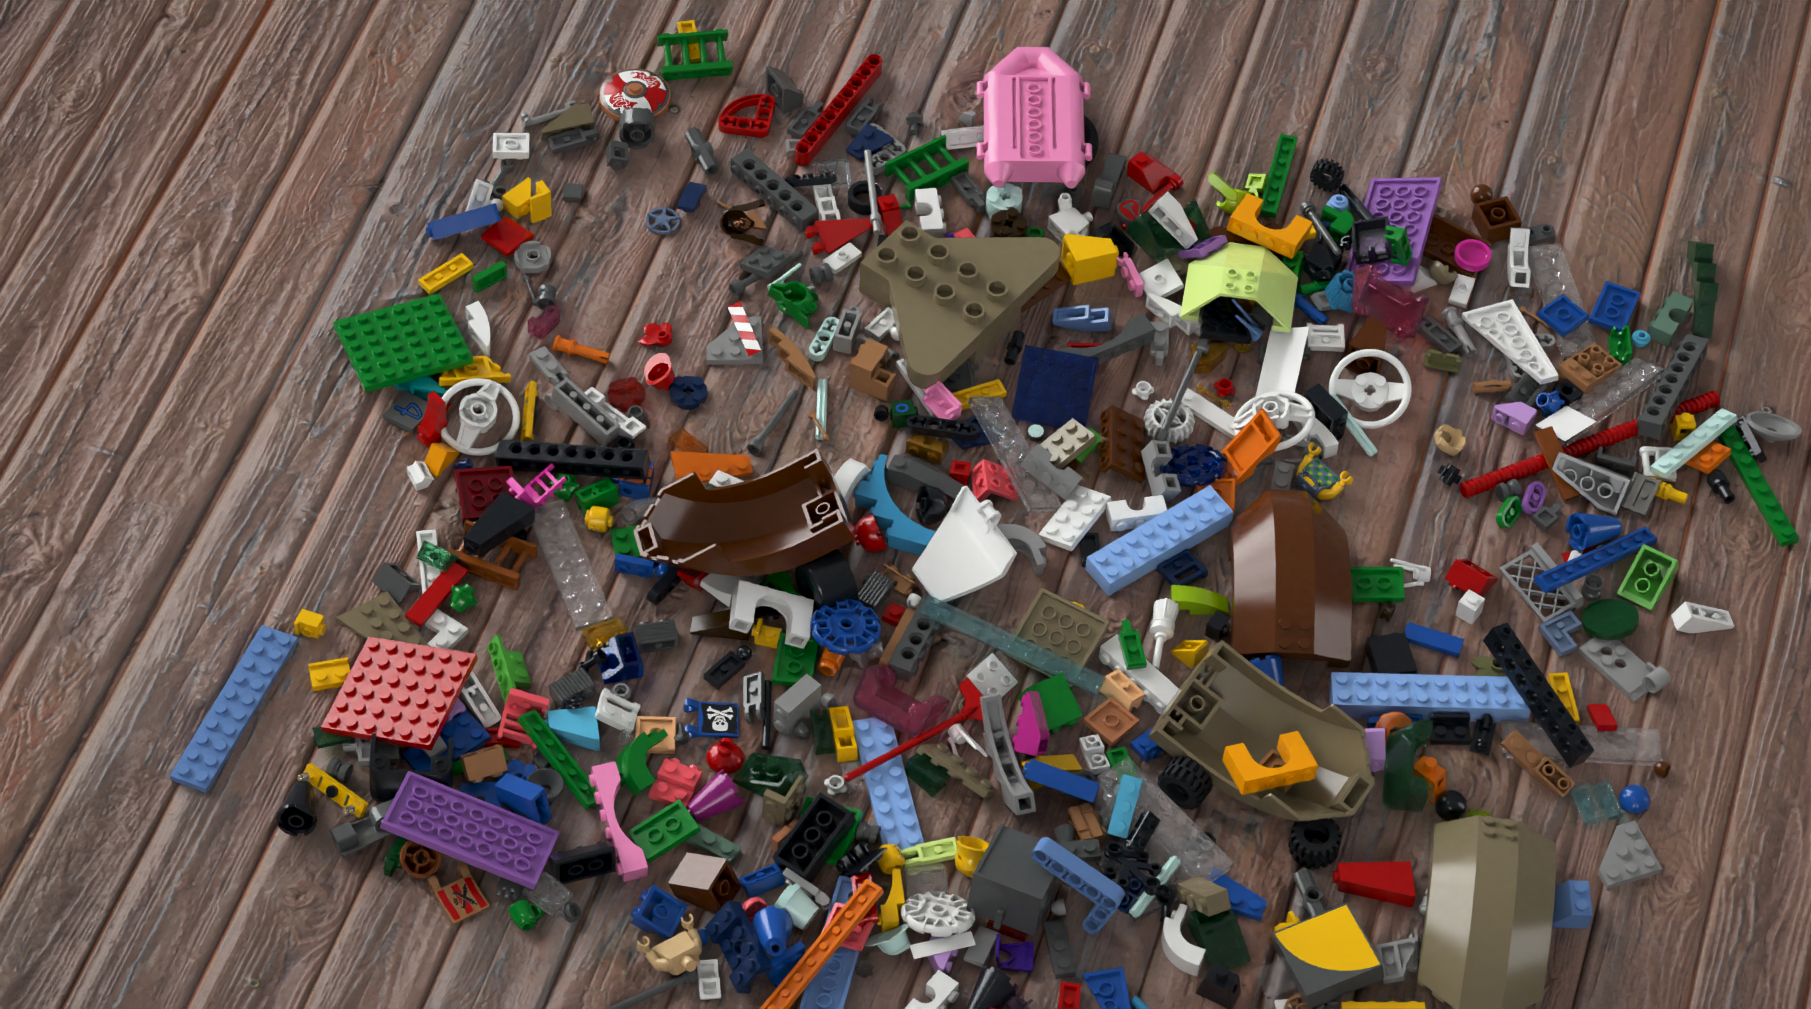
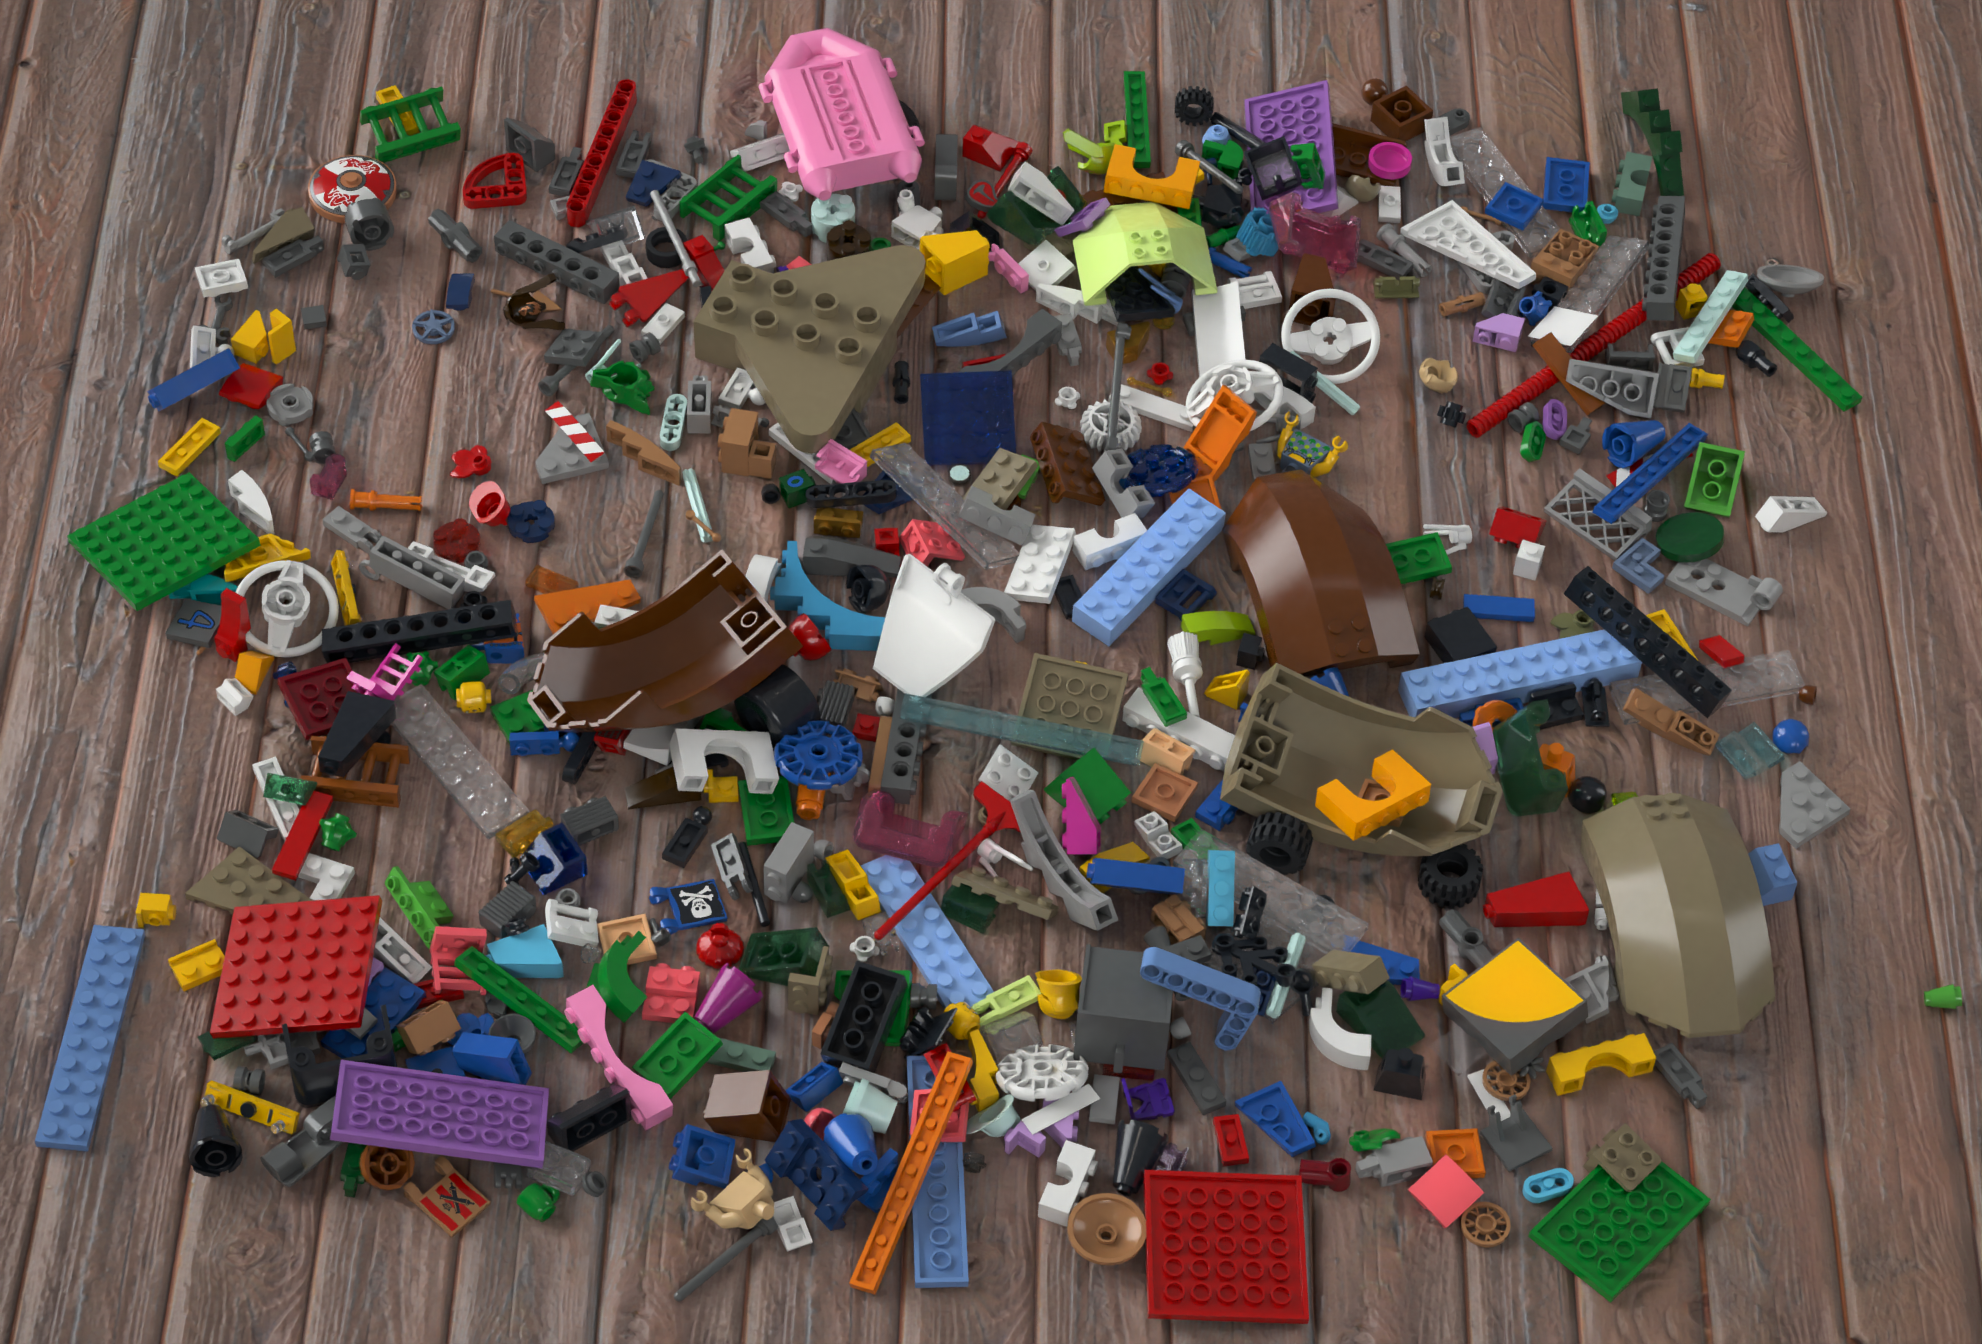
camera: 15 degrees left, 0 degrees up
none -> white plate [778,181,803,203]
none -> lavender bracket [1004,1121,1046,1158]
none -> dark purple cone [1400,976,1440,1001]

